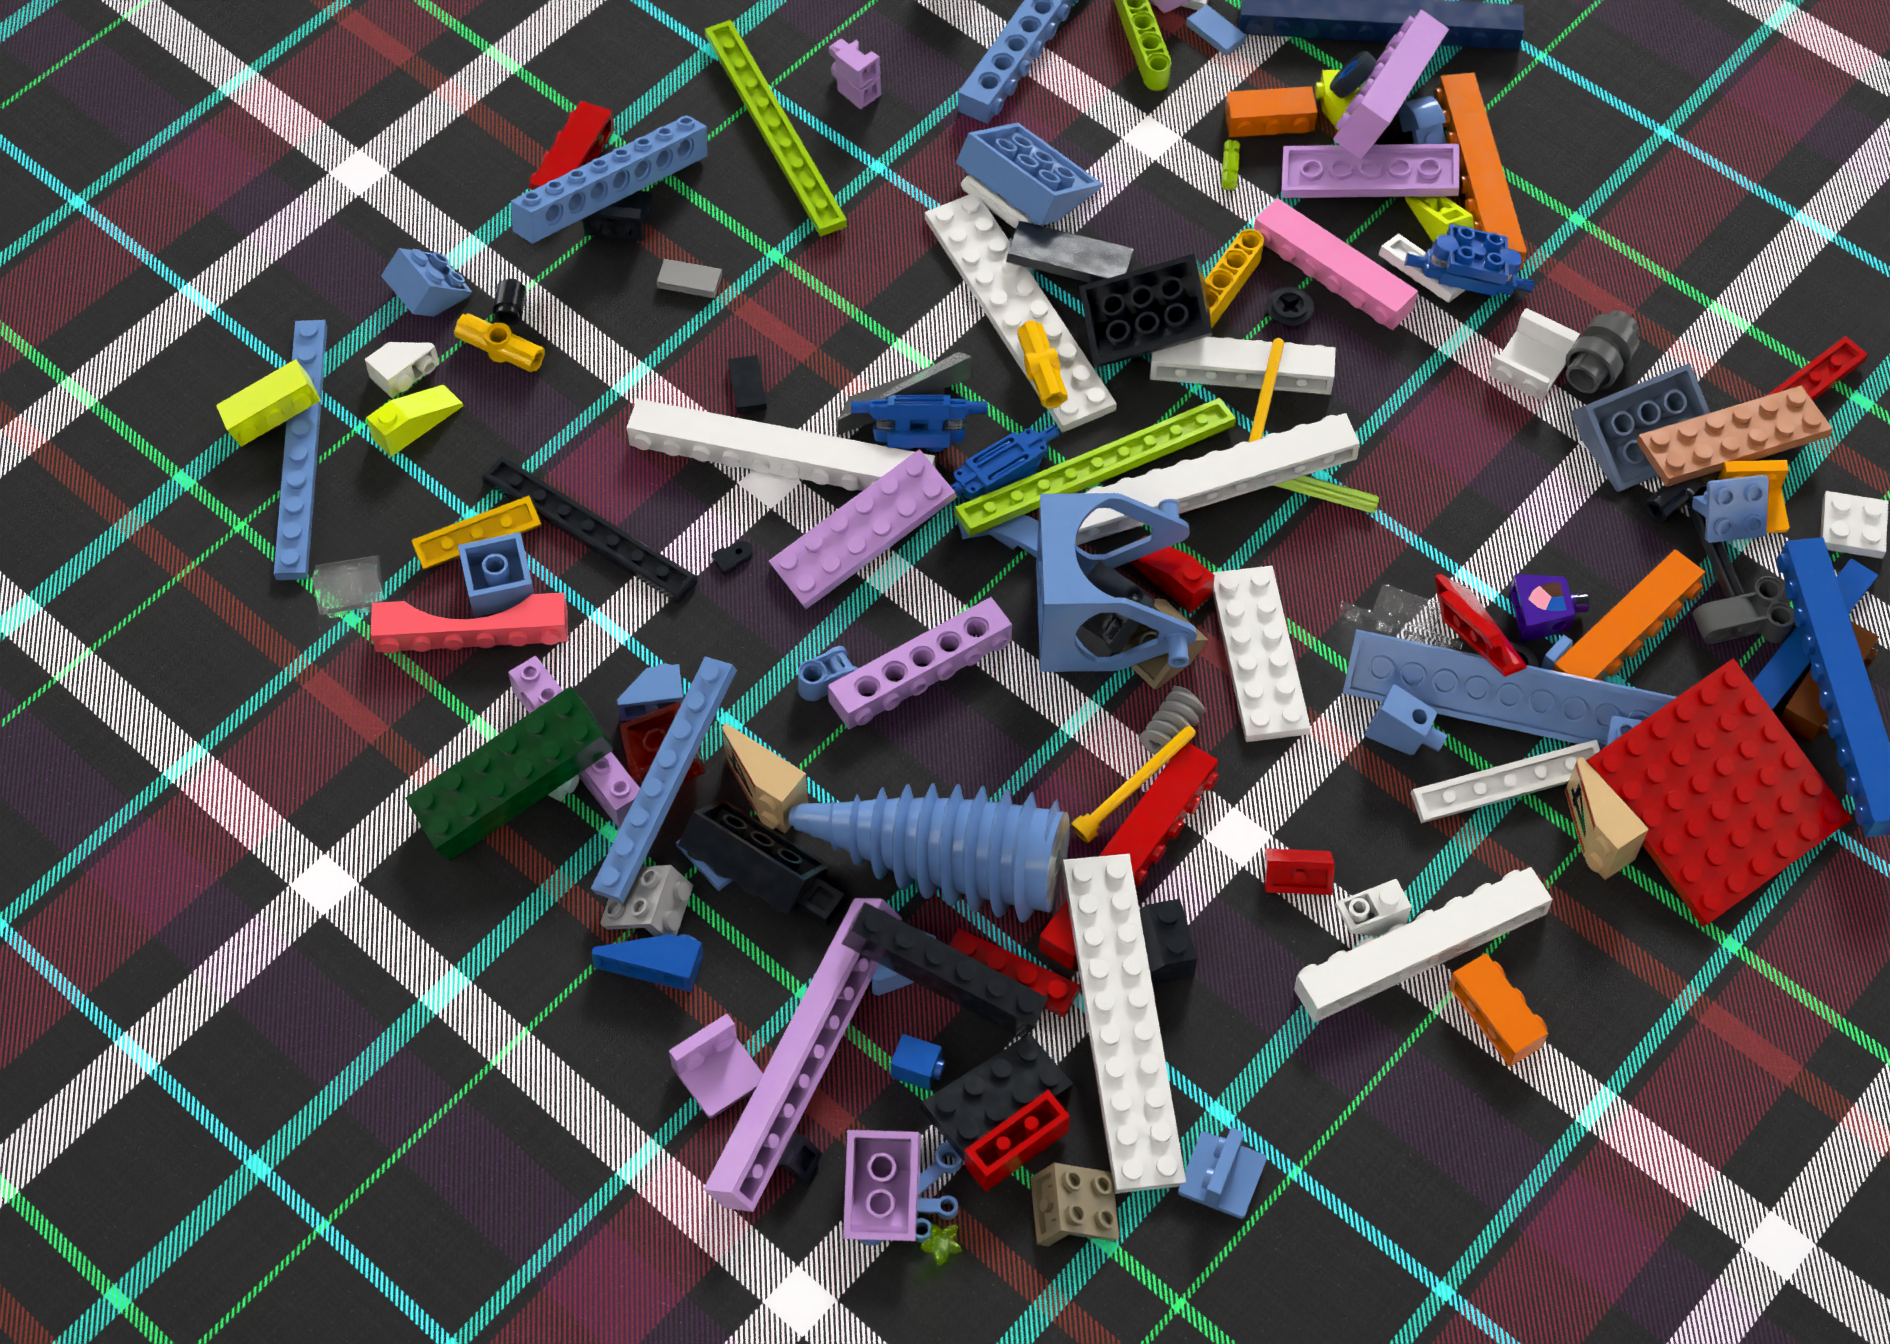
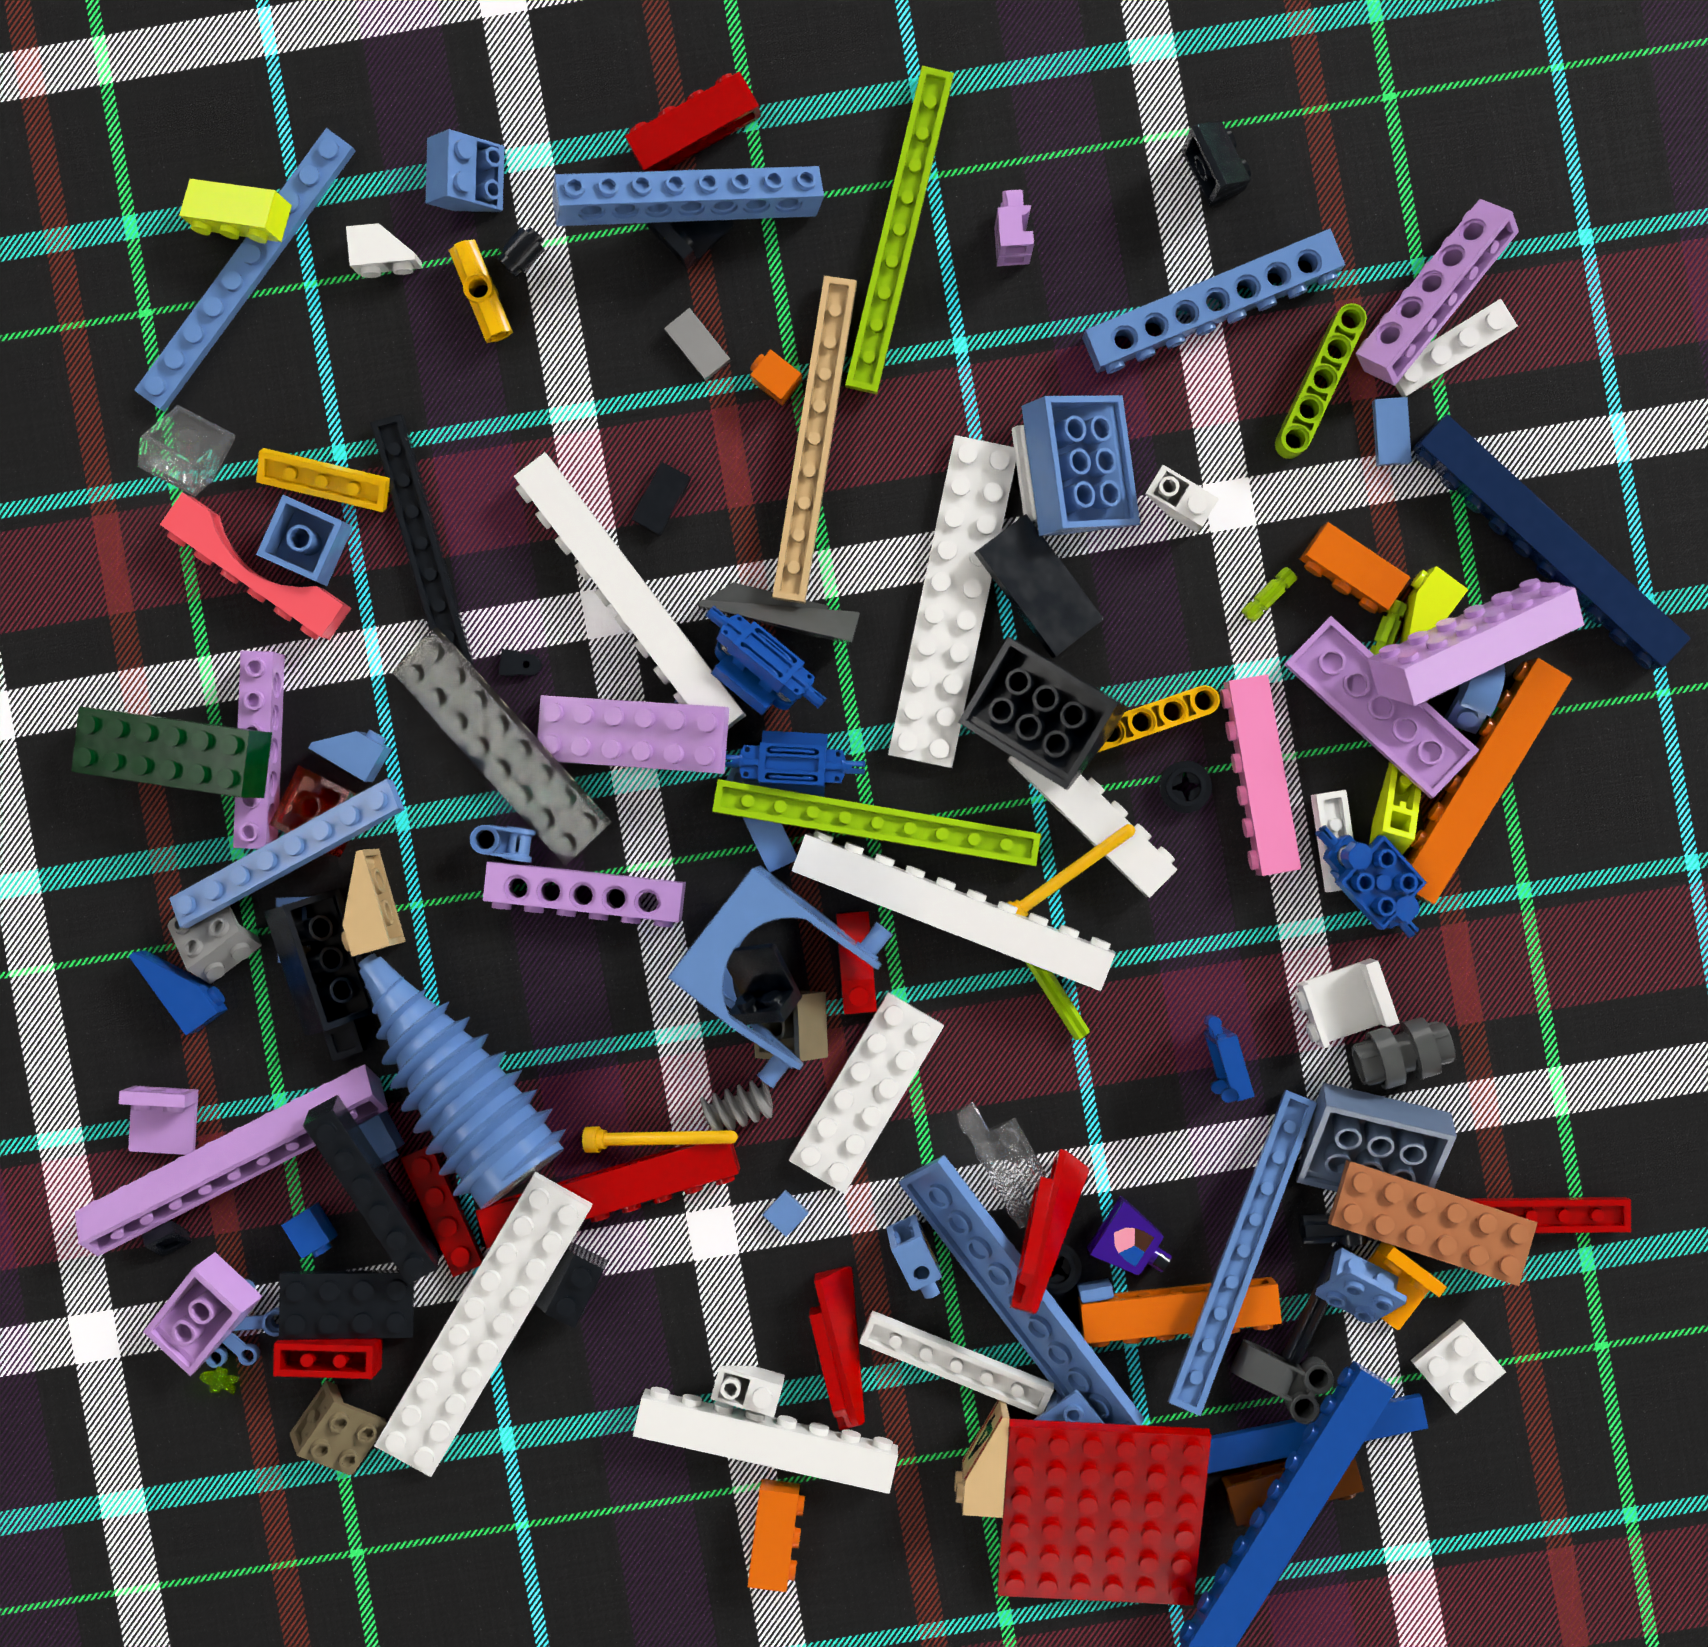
camera: 40 degrees right, 30 degrees up
neon yellow slope [366,385,463,457] -> none
yellow piece [1017,320,1068,409] -> none
medium blue bracket [1178,1127,1267,1219] -> none
red panel [1264,848,1335,895] -> none
black bush [1330,51,1376,98] -> none
none -> clear smoke plate [392,628,612,866]
none -> orange brick [750,349,803,406]
none -> medium blue tile [763,1190,809,1237]
none -> tan plate [772,276,857,604]
none -> red wedge [809,1266,865,1430]
none -> white slope [1145,465,1220,532]
none -> medium blue plate [1167,1090,1317,1416]
none -> blue piece [1204,1014,1255,1103]
none -> lime axle [1370,600,1407,655]

